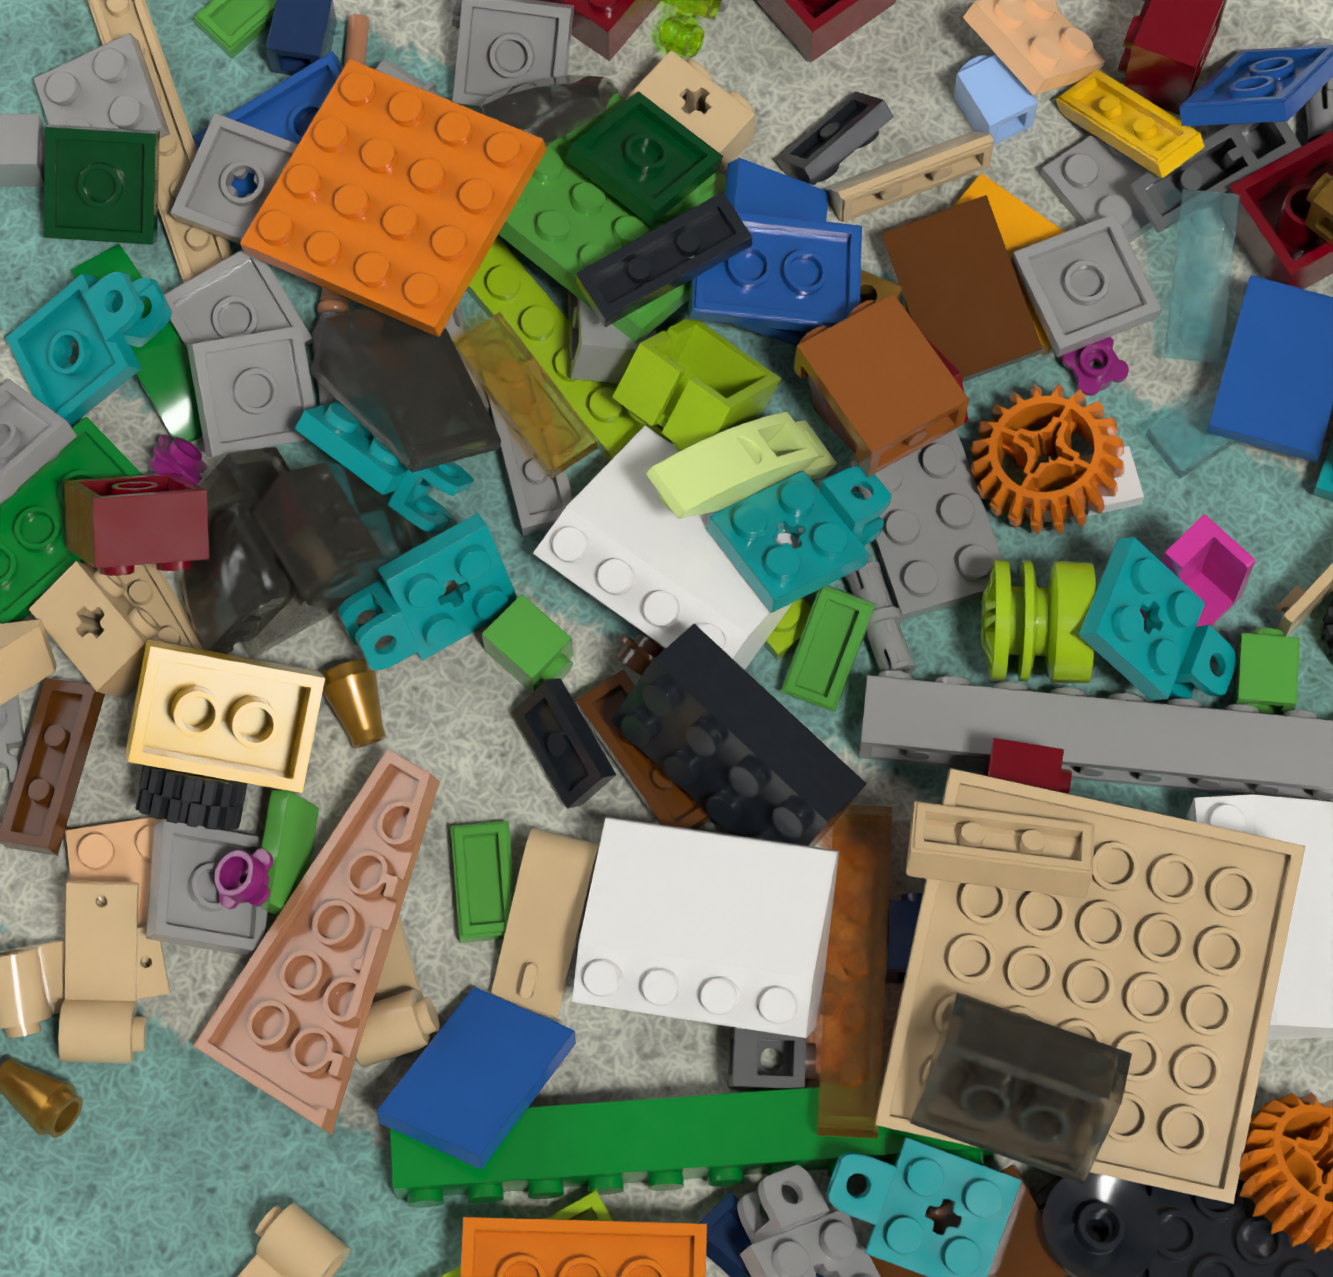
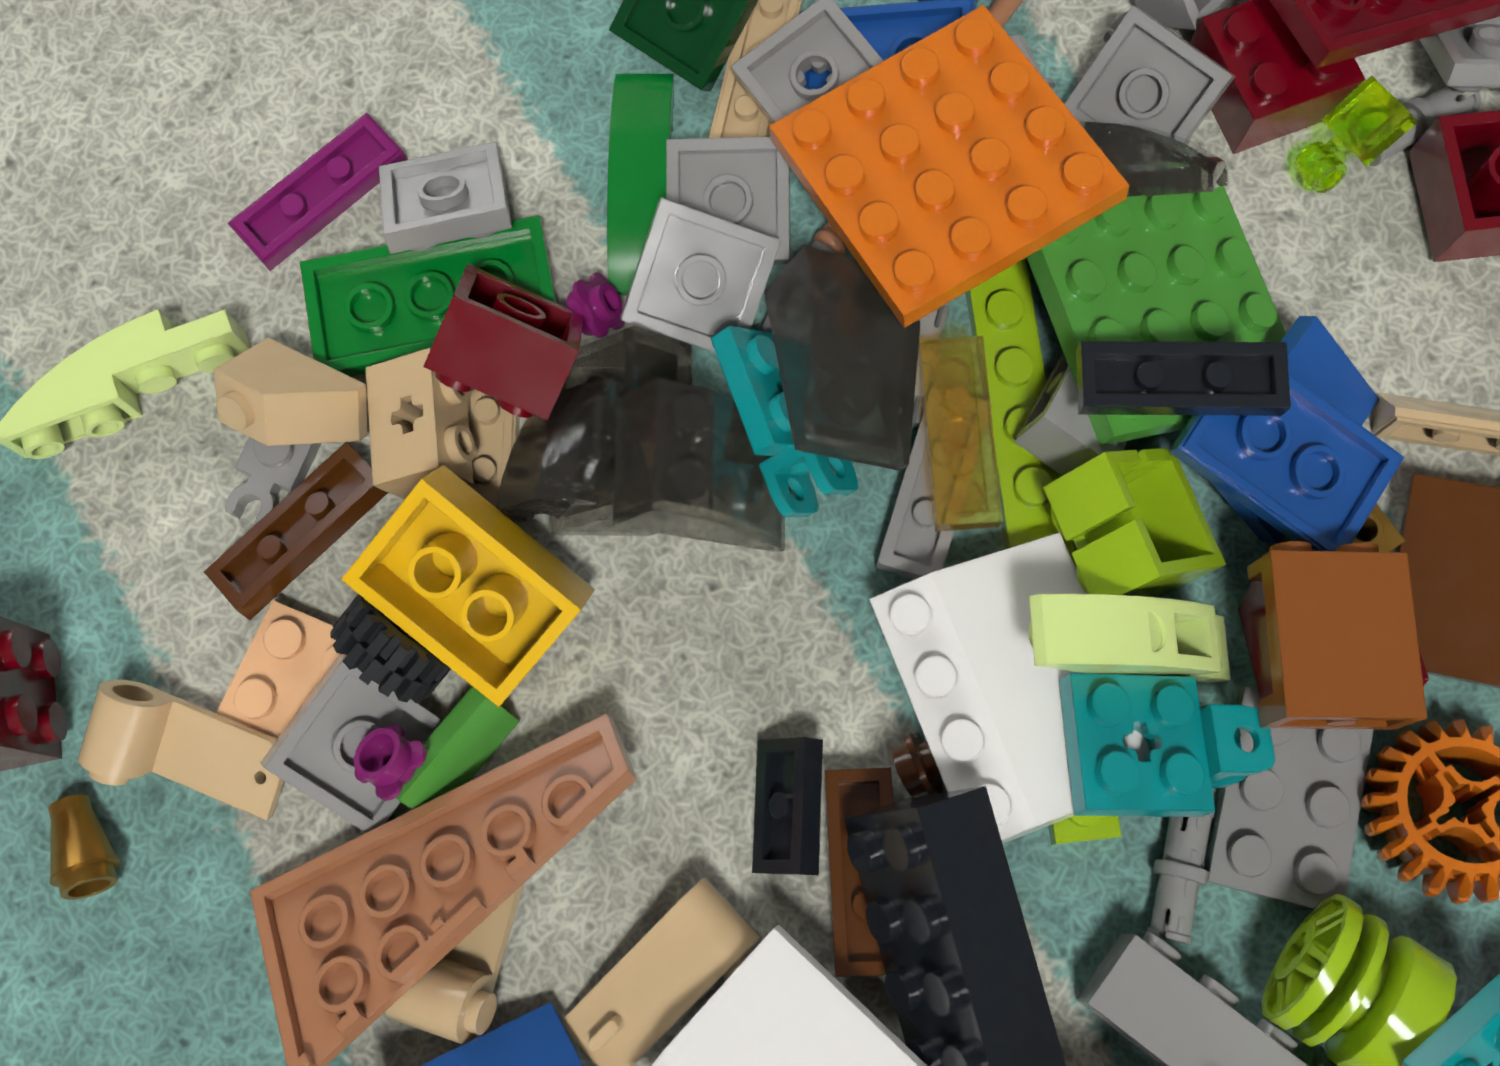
camera: 35 degrees right, 5 degrees up
teal plate [6,272,172,426] -> none
tan door [58,881,147,1064] -> none
pearl gold cone [322,659,386,749] -> none
teal plate [338,513,518,670] -> none
bright green tile [451,821,515,943] -> none
bright green brick [482,594,574,693] -> none
dark green plate [565,91,723,226] -> none
tan brick [628,50,756,174] -> none
black plate [776,91,894,185] -> none
bright green tile [781,585,876,712] -> none

